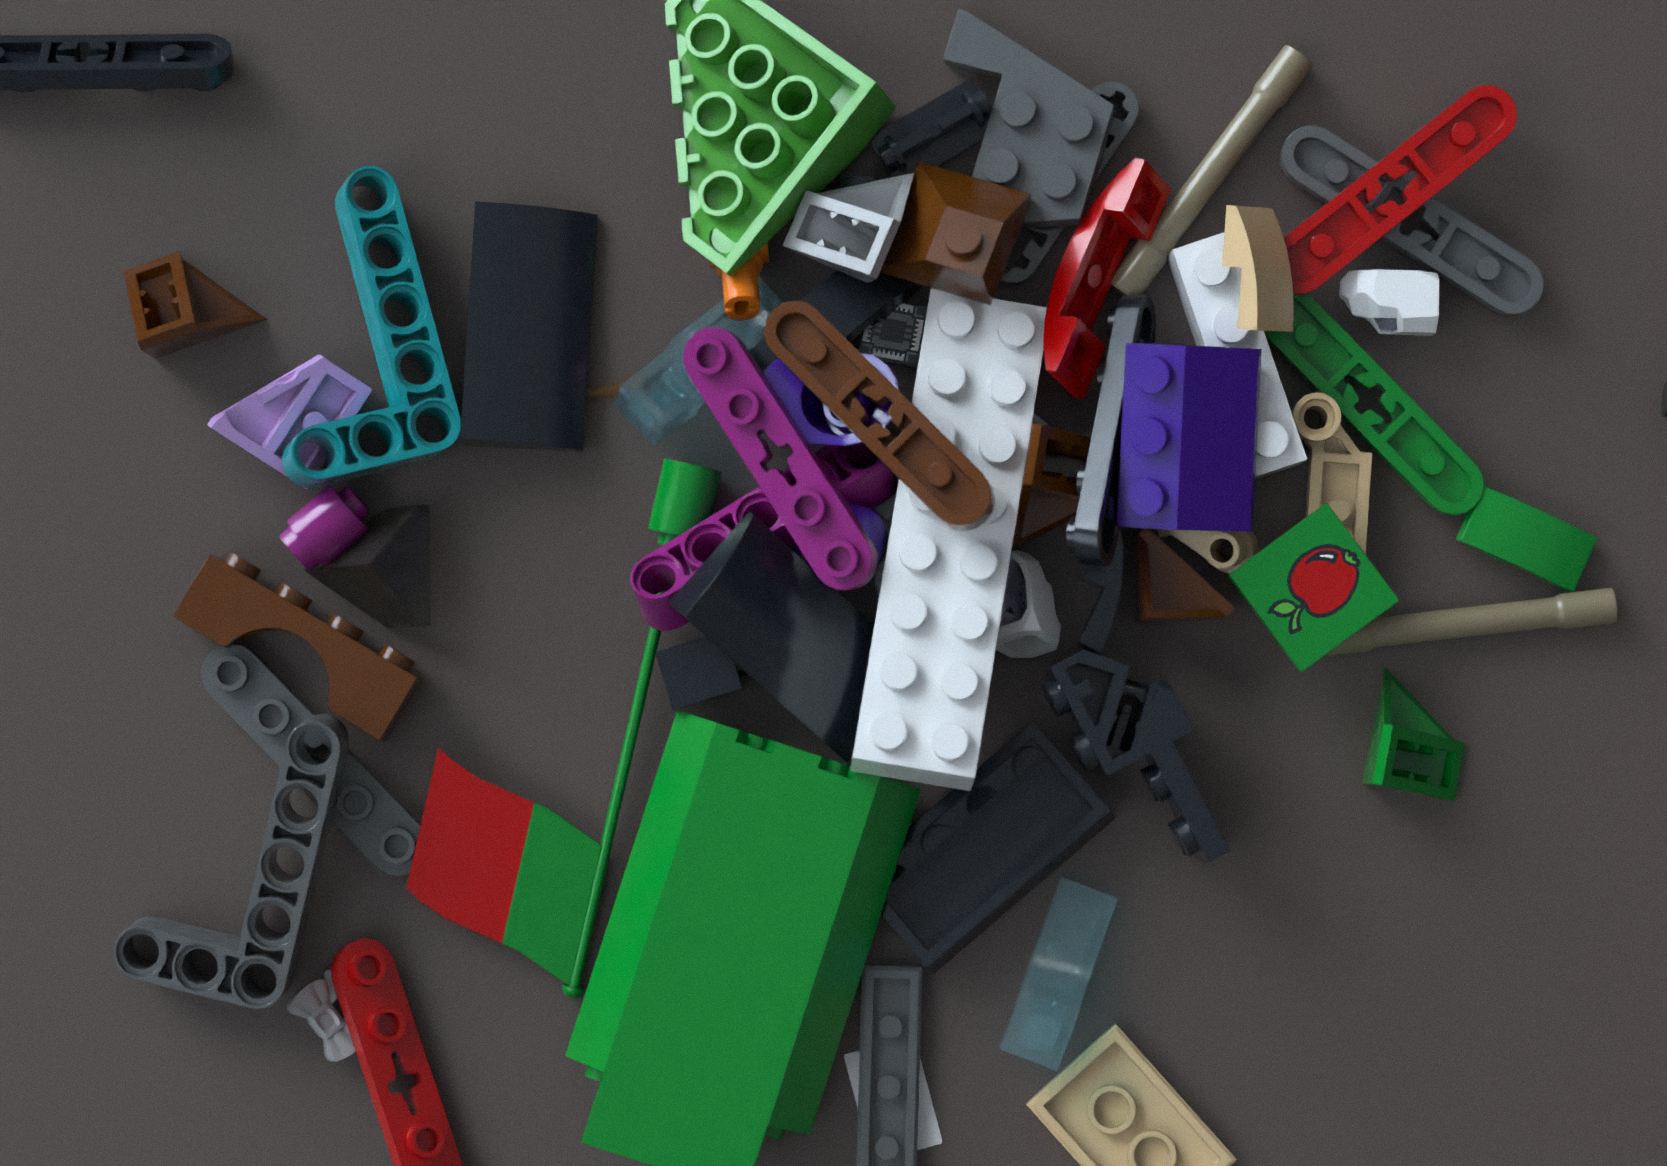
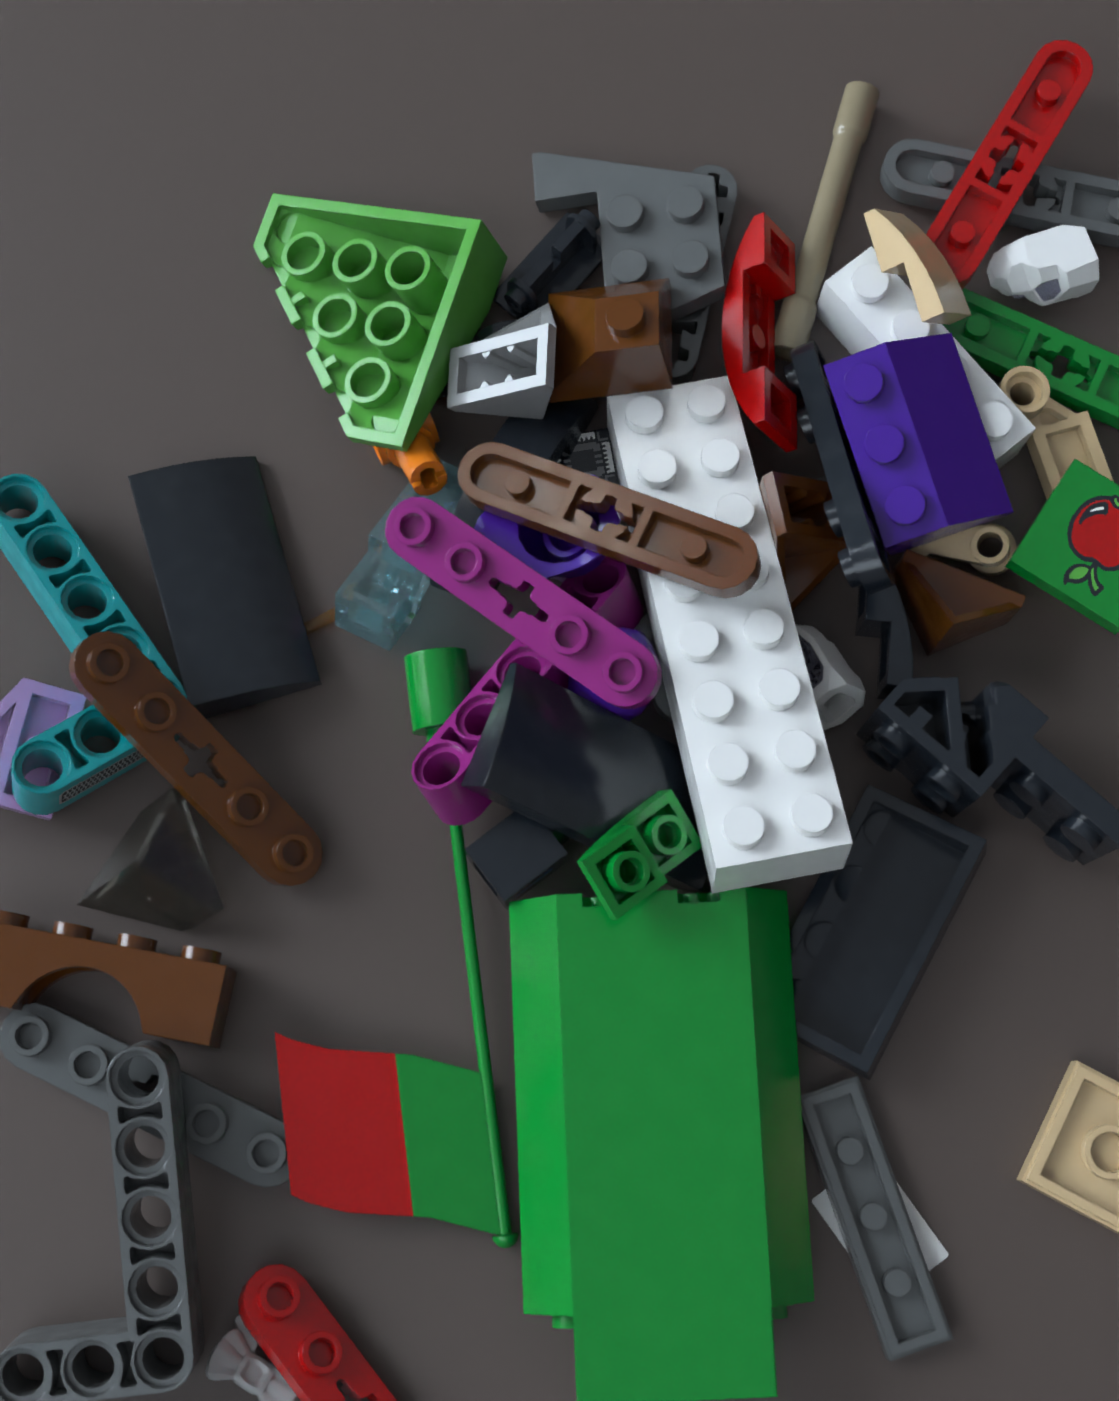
camera: 25 degrees left, 10 degrees down
magenta brick [279,484,371,571] -> none
clear light blue slope [999,877,1118,1071] -> none
none -> reddish brown piece [69,631,323,887]
none -> green slope [577,789,701,920]

